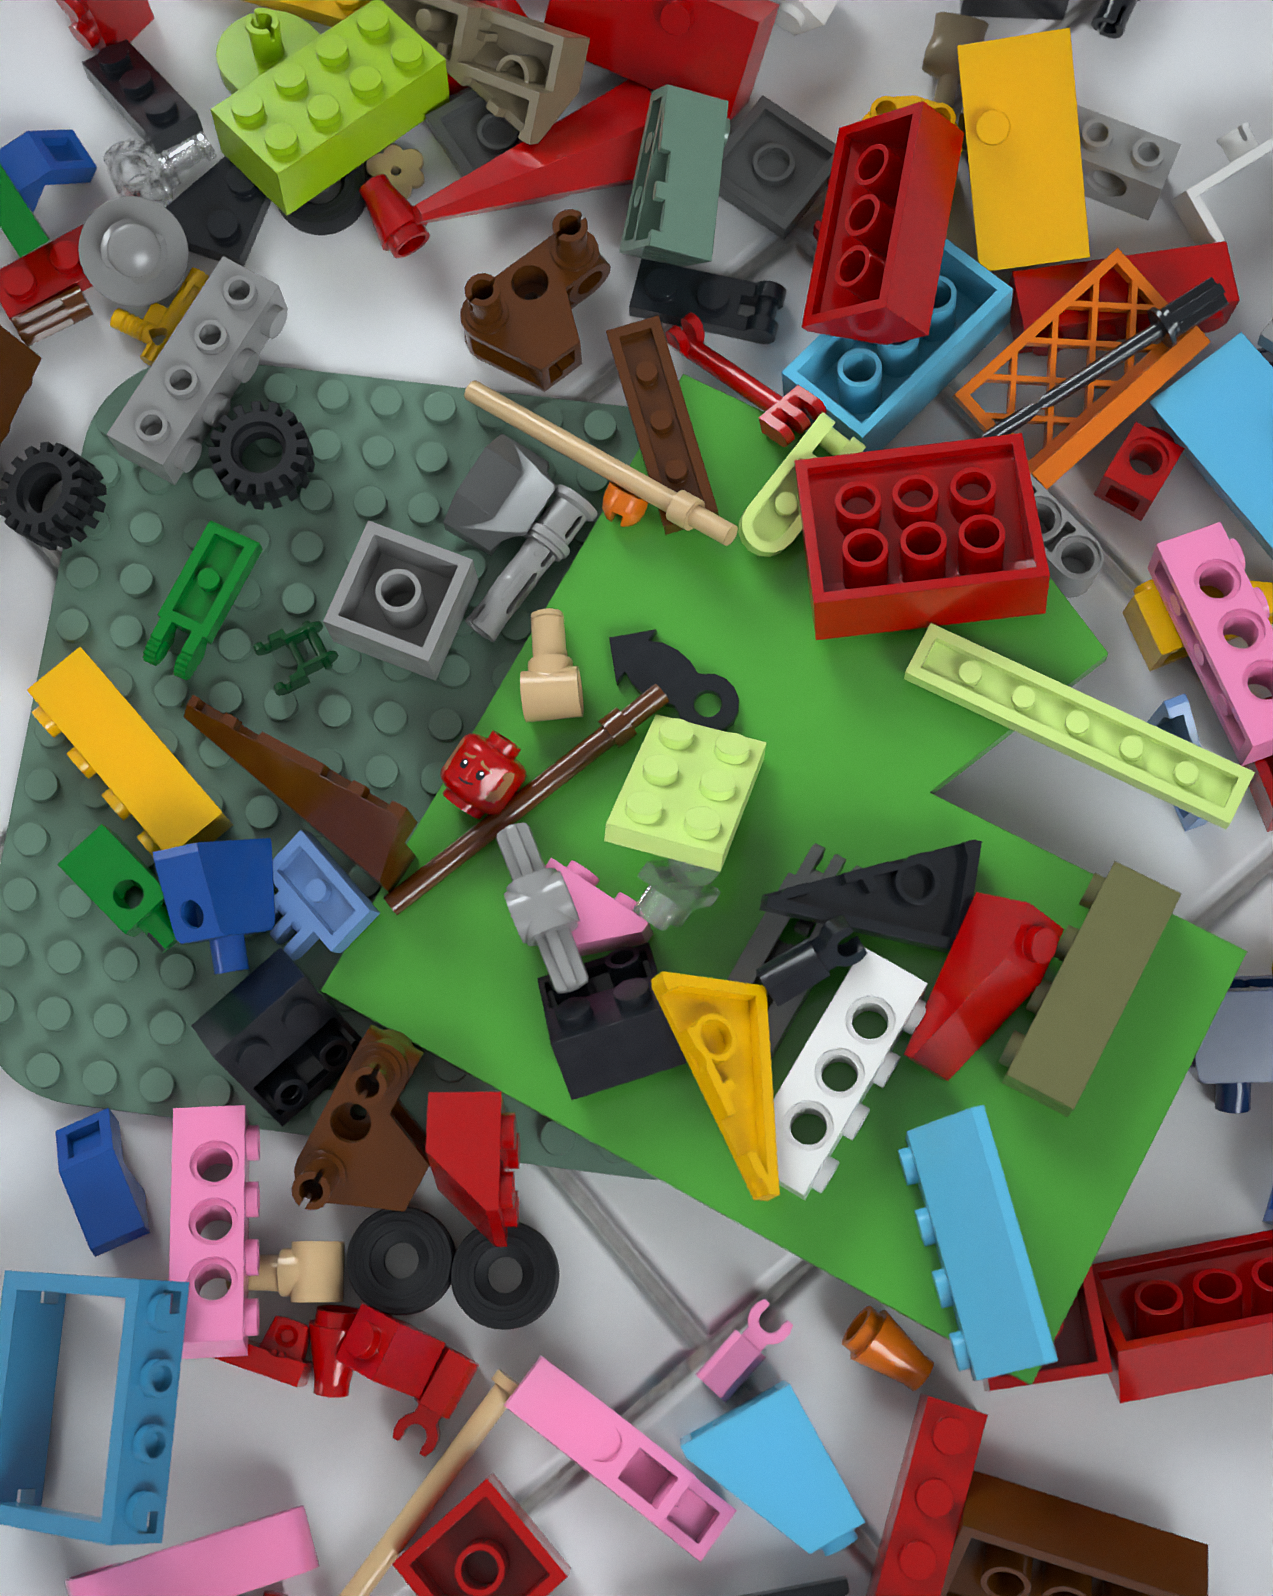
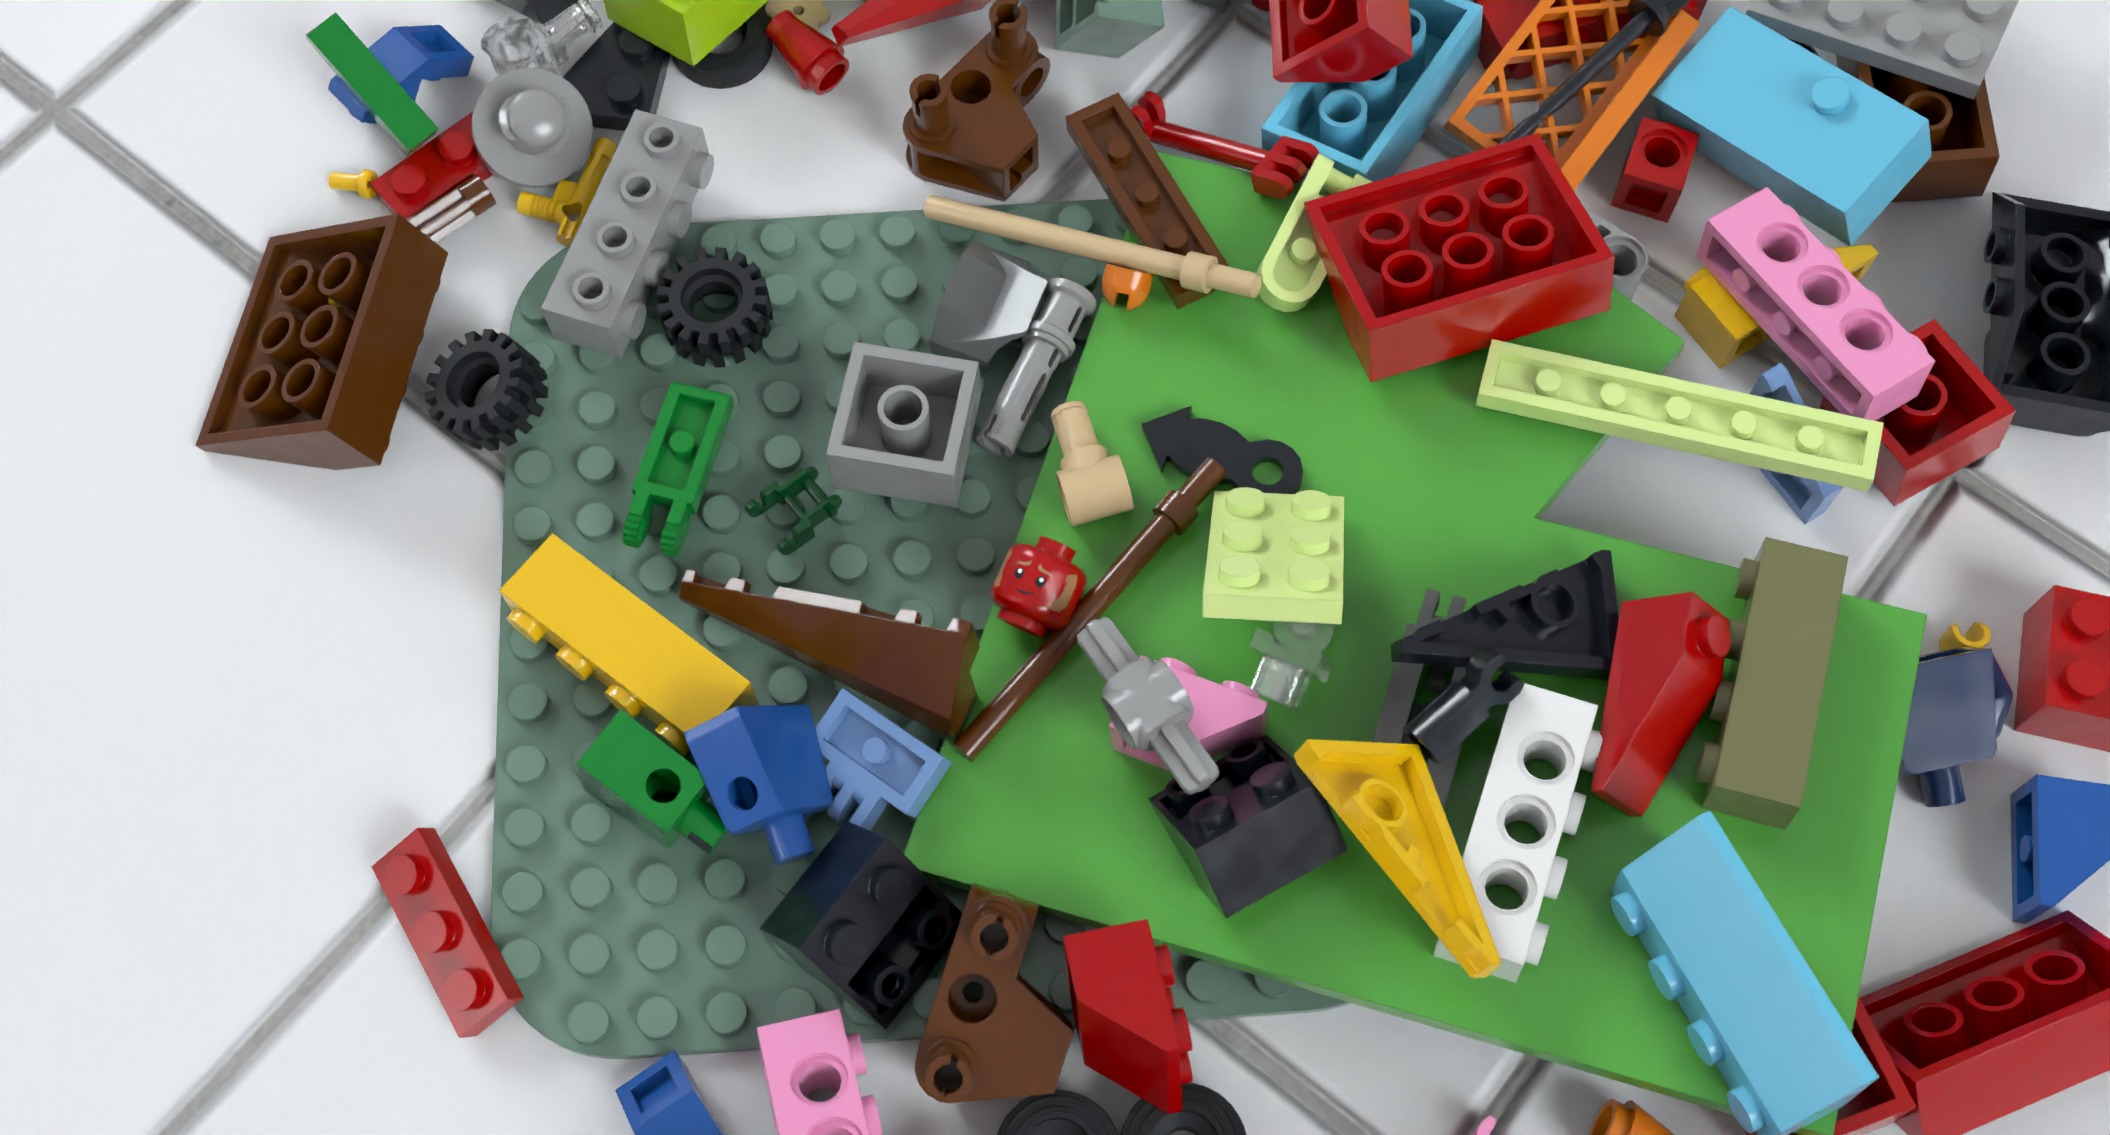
camera: 15 degrees left, 10 degrees down
black plate [629,258,787,344] -> none

